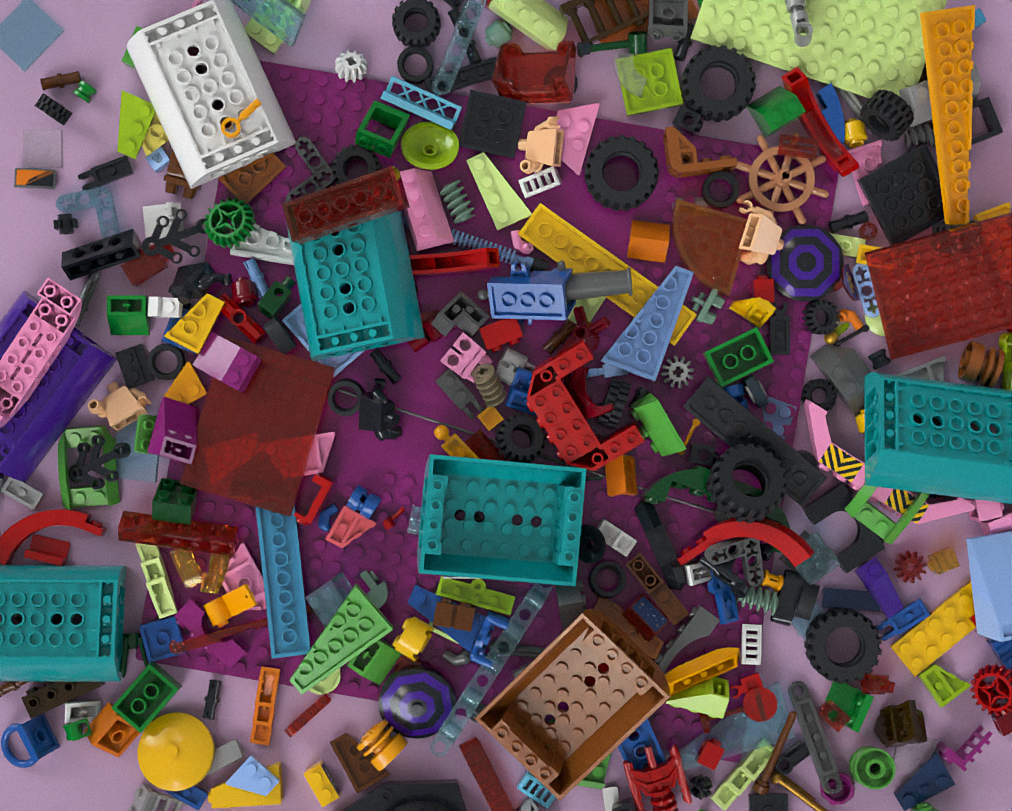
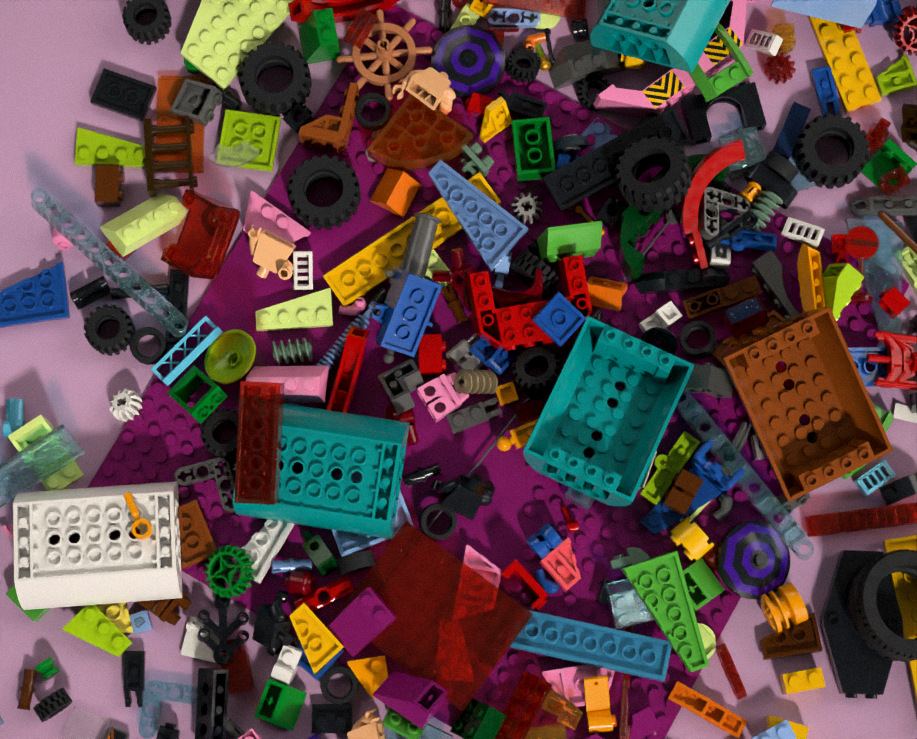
camera: 70 degrees left, 10 degrees down
black plate [459,90,527,159] -> none
sand green head [485,19,514,48] -> none
dark green piece [577,31,647,58] -> none
dark purple slope [854,557,904,619] -> none
none -> blue tile [531,291,586,347]
none -> black pin [595,578,615,605]
none -> white slope [744,29,783,56]

